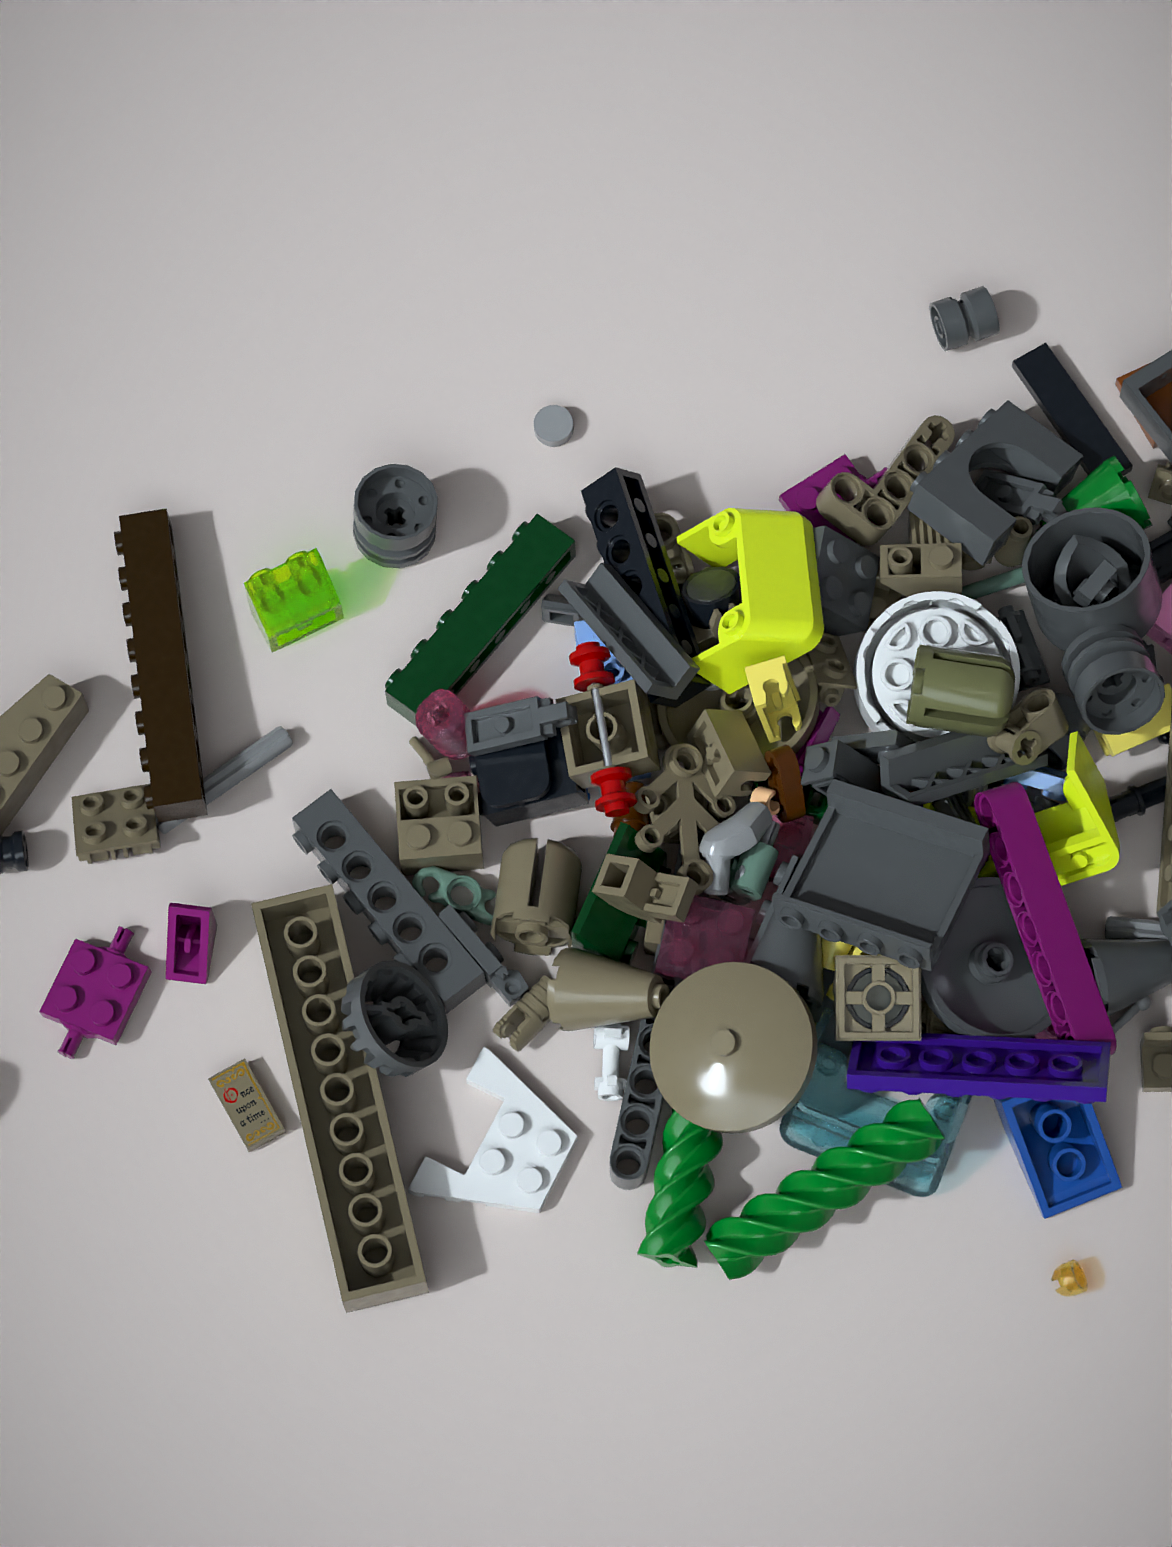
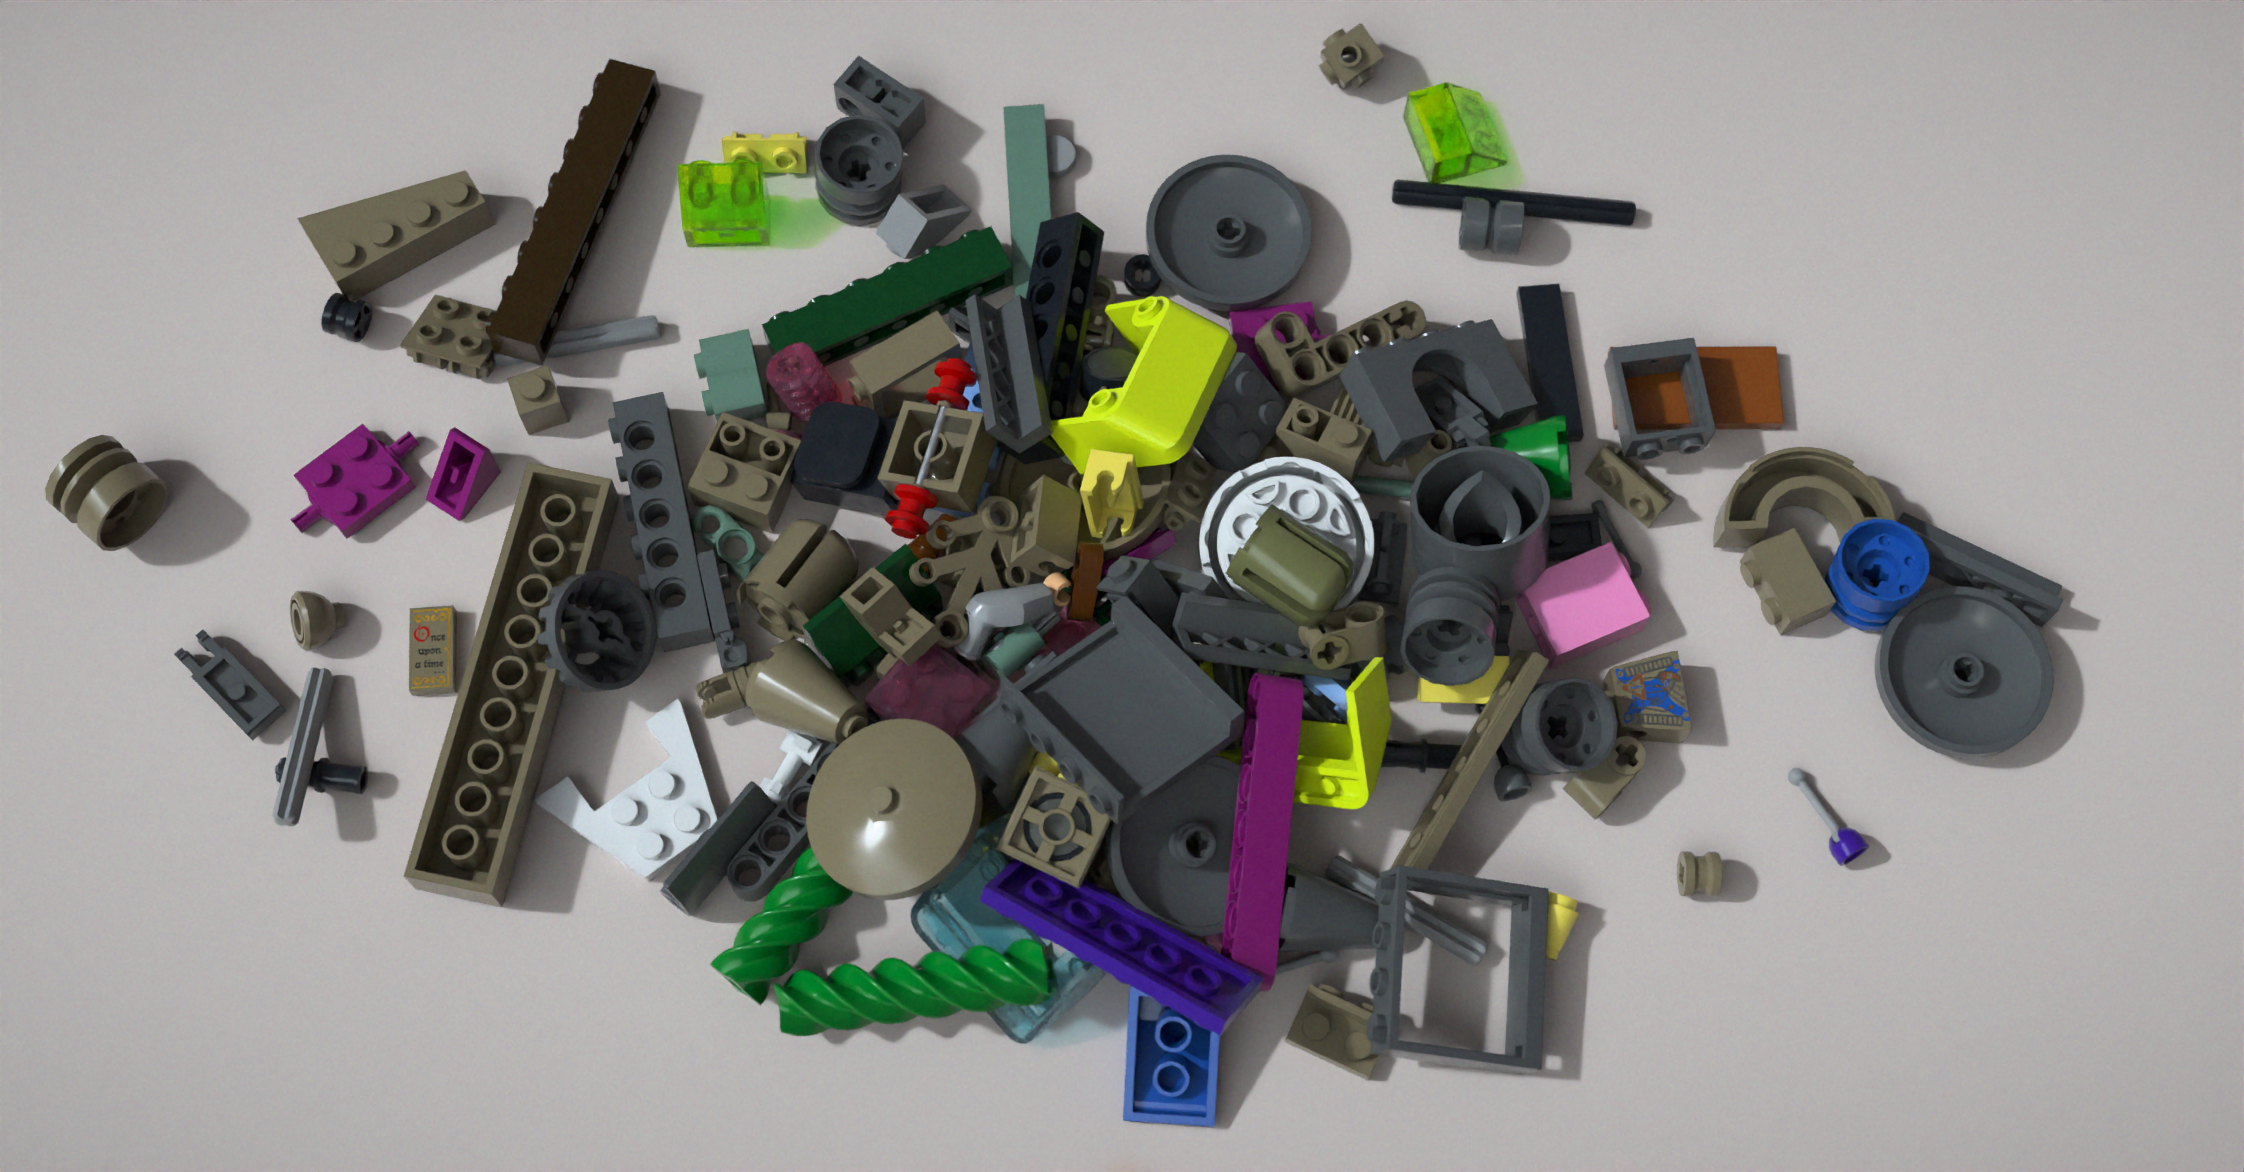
camera: 20 degrees right, 0 degrees up
dark grey hinge [464,696,578,756] -> none
dark grey plate [1073,559,1117,607] -> none
none -> dark grey hinge [174,629,286,741]
none -> light grey axle [272,667,333,827]
none -> black axle [275,757,368,794]
none -> dark tan brick [290,591,345,651]
none -> dark tan brick [507,365,569,435]
none -> dark grey panel [660,781,776,917]
none -> sand green brick [694,329,768,422]
none -> light yellow hinge [722,132,808,173]
none -> dark grey brick [833,55,926,150]
none -> dark tan window [848,311,961,419]
none -> light grey slope [876,185,972,259]
none -> sand green tile [1003,104,1052,299]
none -> black bush [1124,254,1161,297]
none -> dark grey dish [1146,155,1312,311]
none -> dark tan brick [1319,23,1384,90]
none -> black axle [1392,179,1636,226]
none -> clear neon green slope [1403,82,1507,183]

